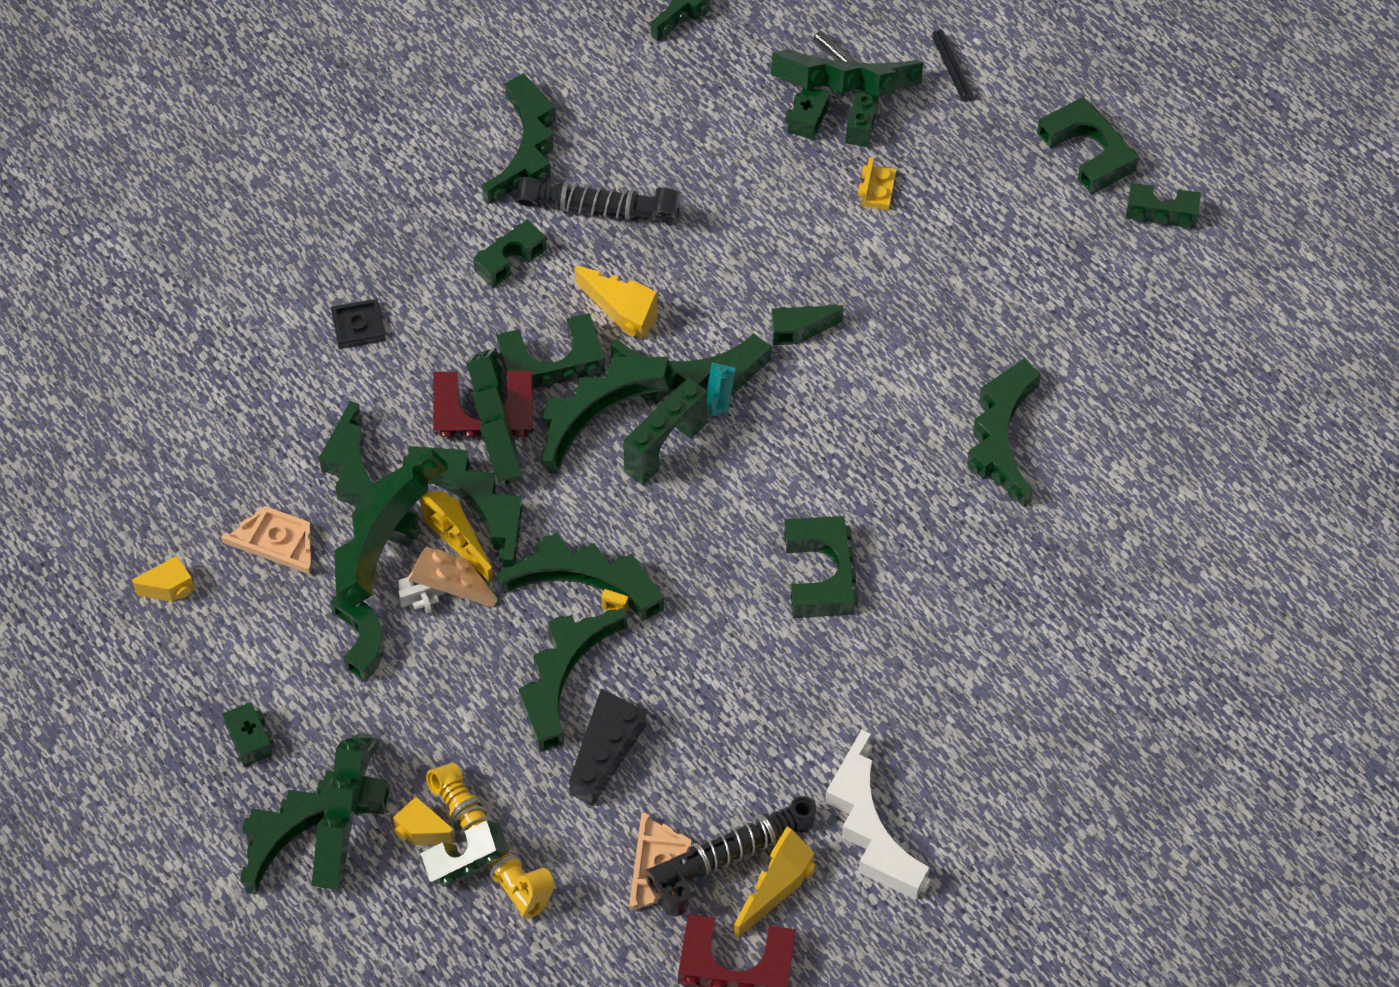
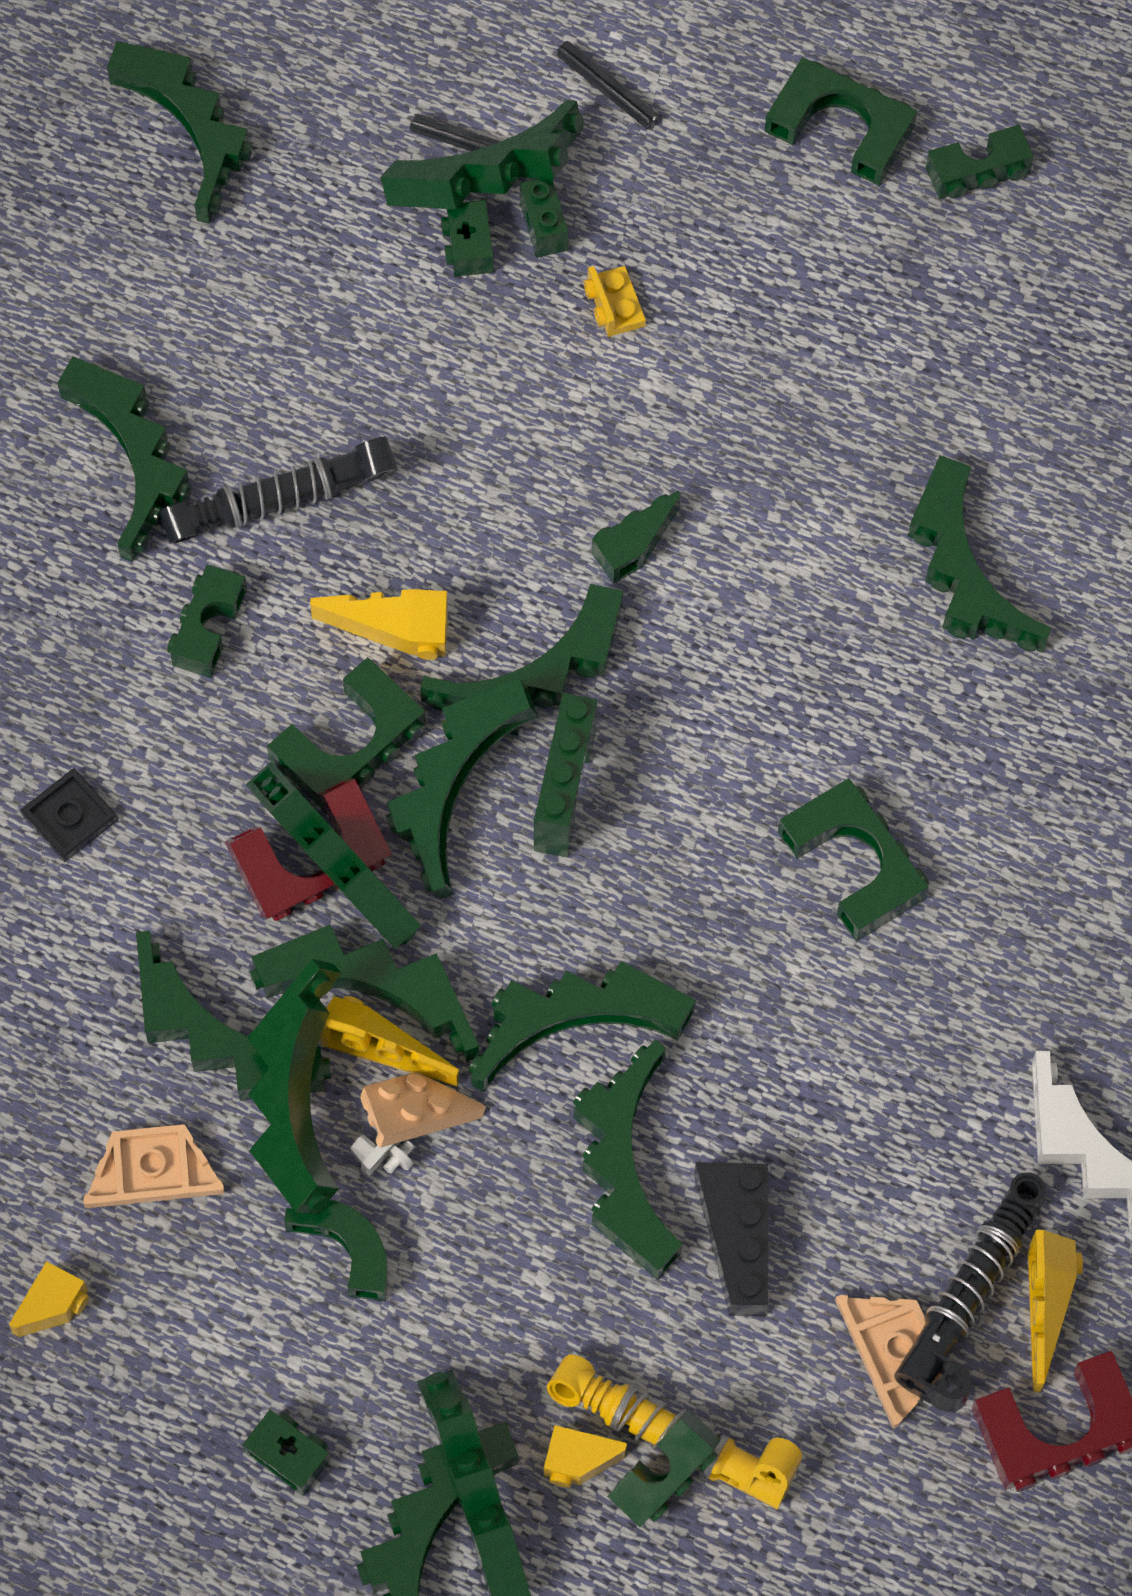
camera: 30 degrees left, 10 degrees up
yellow tile [601,589,629,614] -> none
teal hinge [707,363,736,416] -> none

